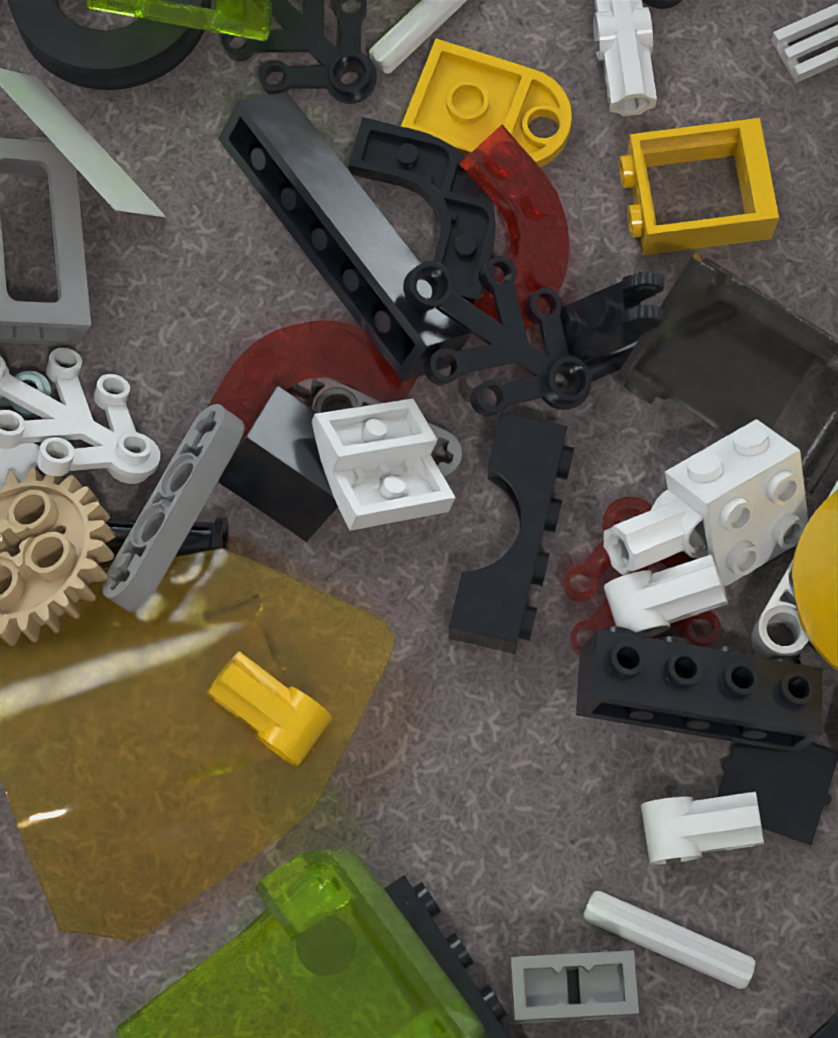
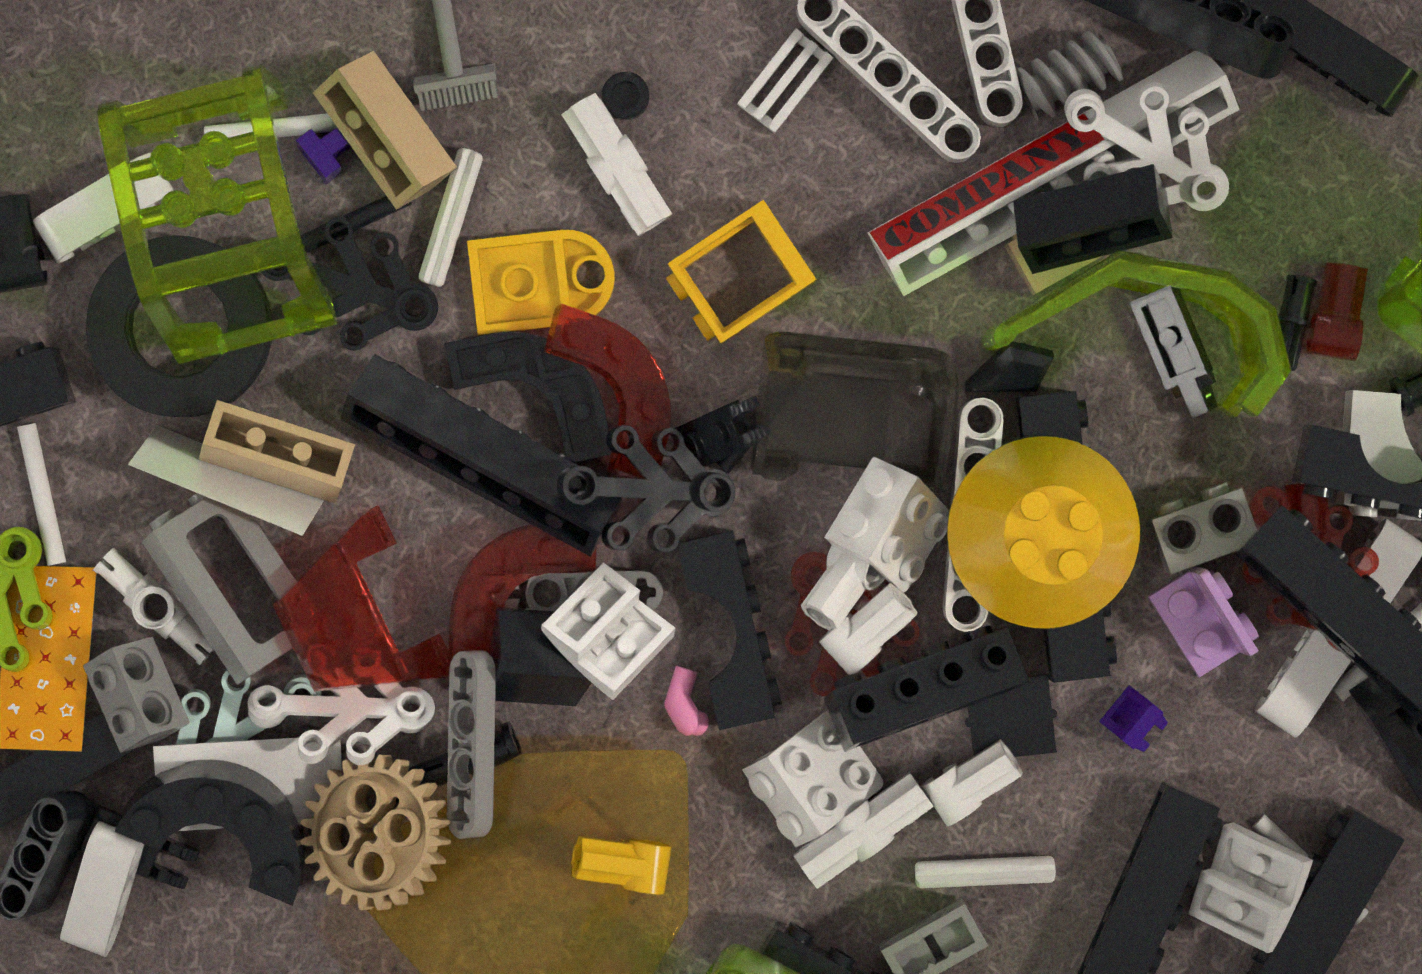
camera: 30 degrees left, 15 degrees up
none -> tan brick [199,400,355,504]
none -> clear red wing [272,505,452,692]
none -> bright pink arm [664,666,709,736]
none -> white bracket [742,711,883,847]
none -> white piece [794,772,934,889]

